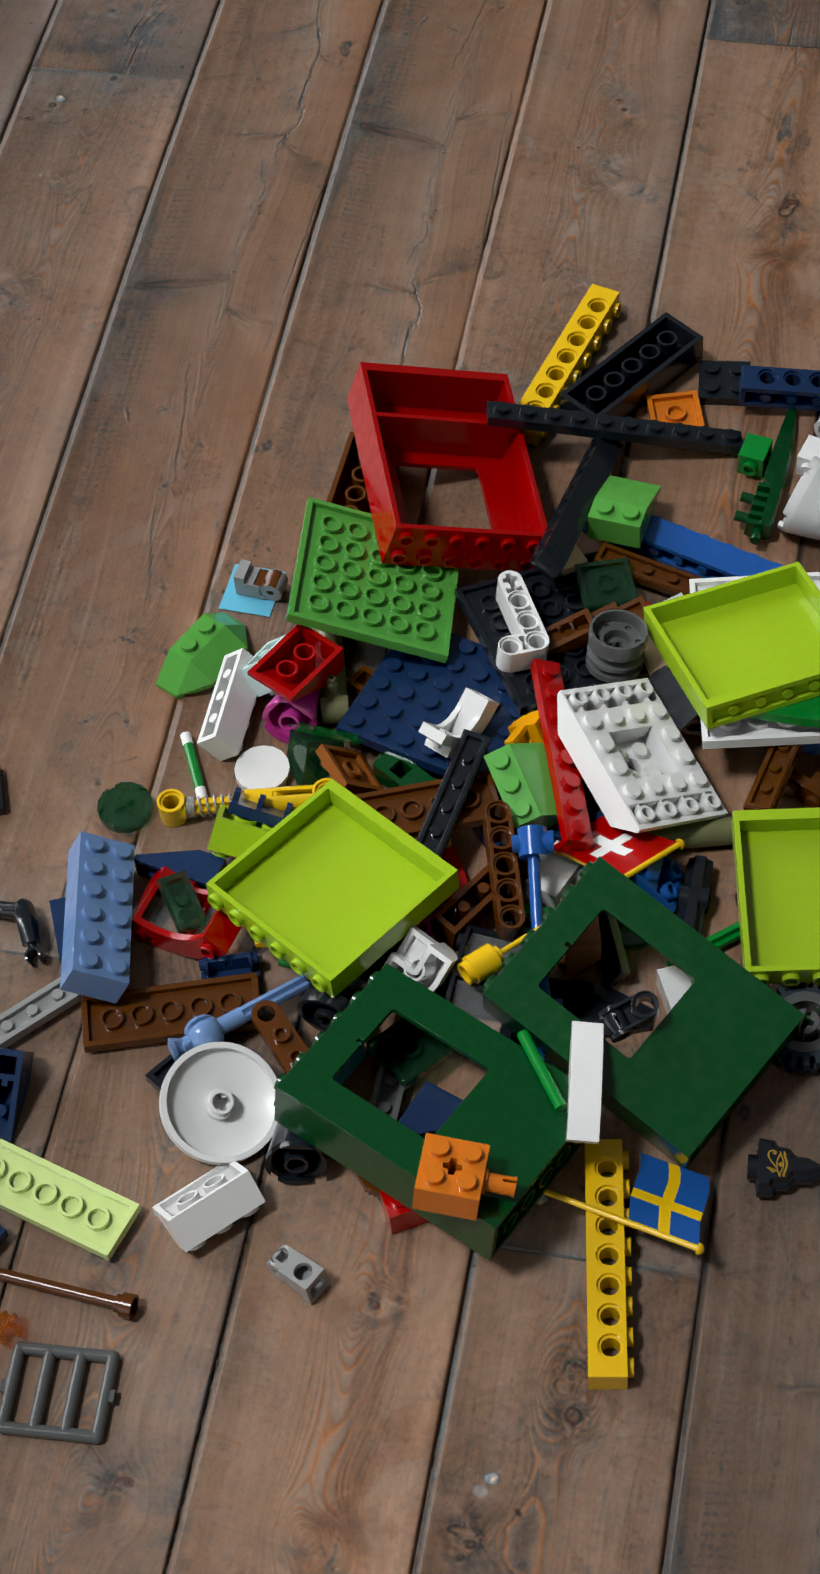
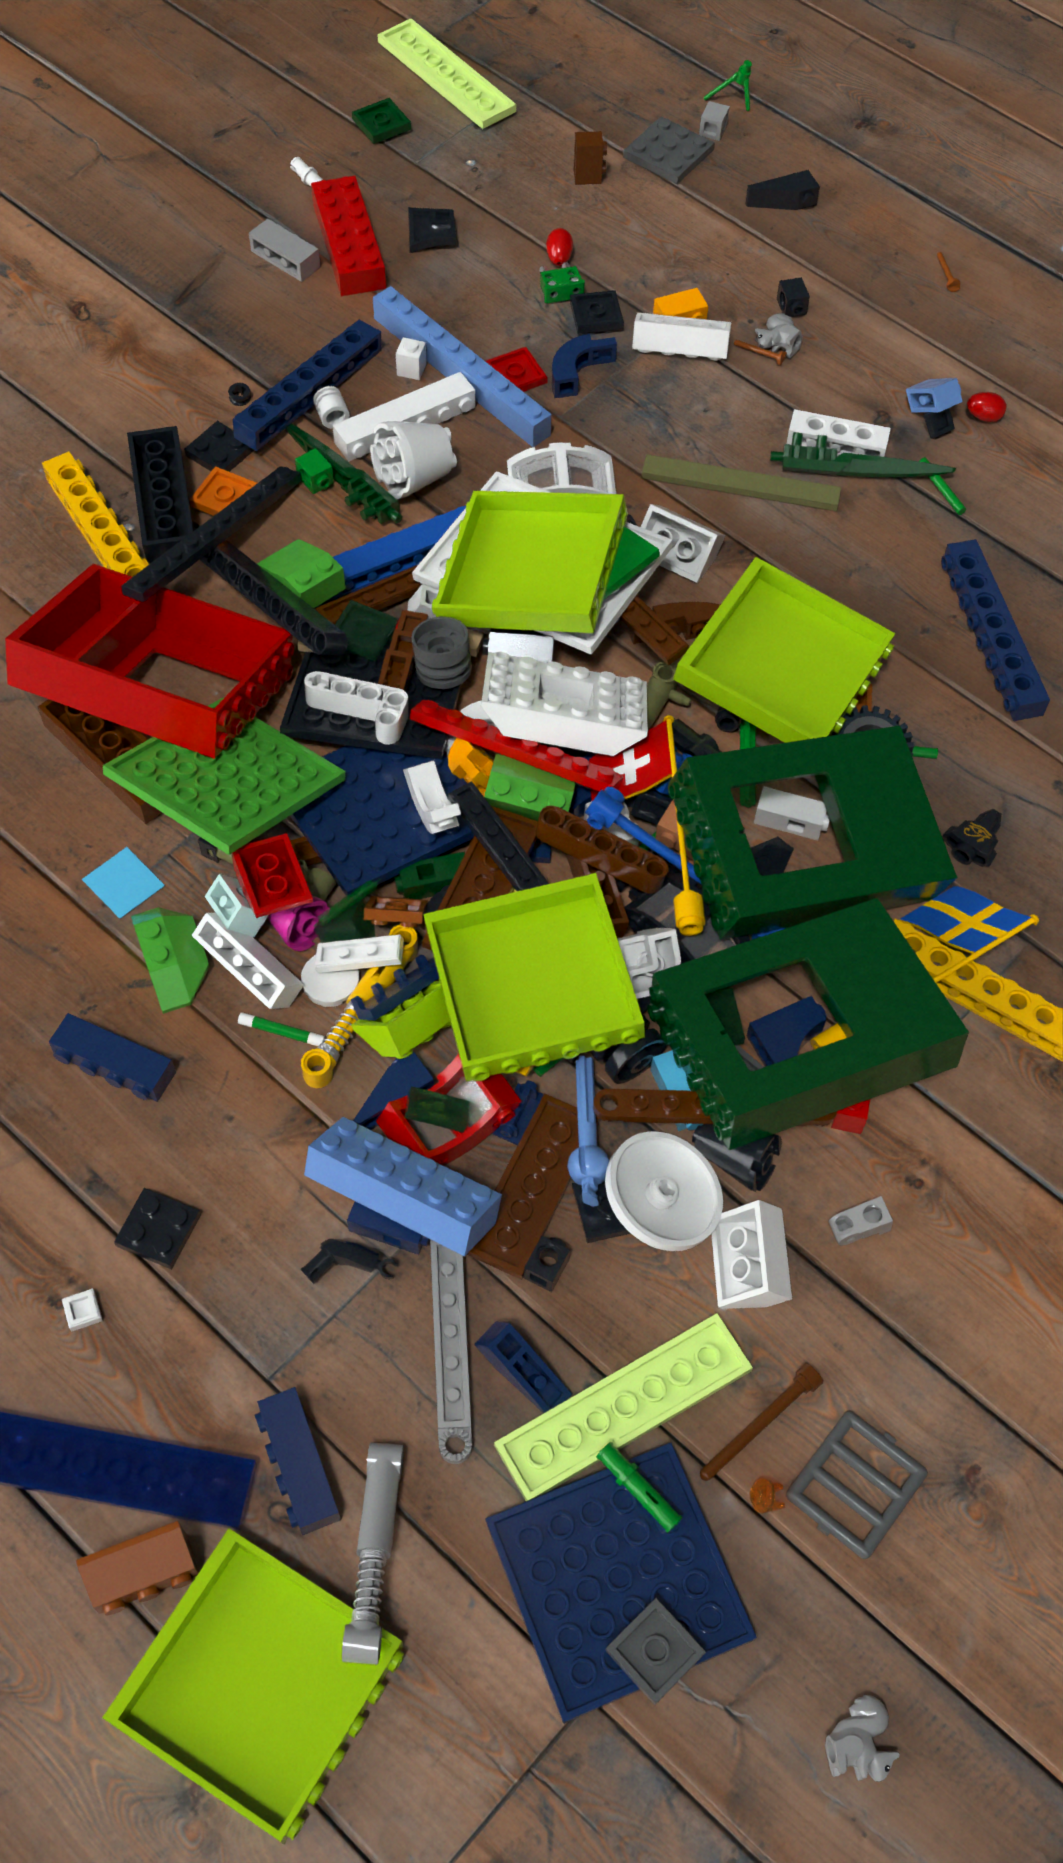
camera: 65 degrees left, 5 degrees up
clear green tile [97,782,154,833] -> none
light grey leg [233,559,288,601] -> none
orange brick [412,1133,518,1221] -> none
green bar [517,1030,567,1112] -> none
white slope [566,1021,604,1145] -> none
black piece [598,990,659,1043] -> none
none -> dark blue brick [49,1013,176,1102]
none -> black bush [228,383,251,406]
none -> white tile [314,934,404,973]
none -> black brick [524,1236,570,1292]

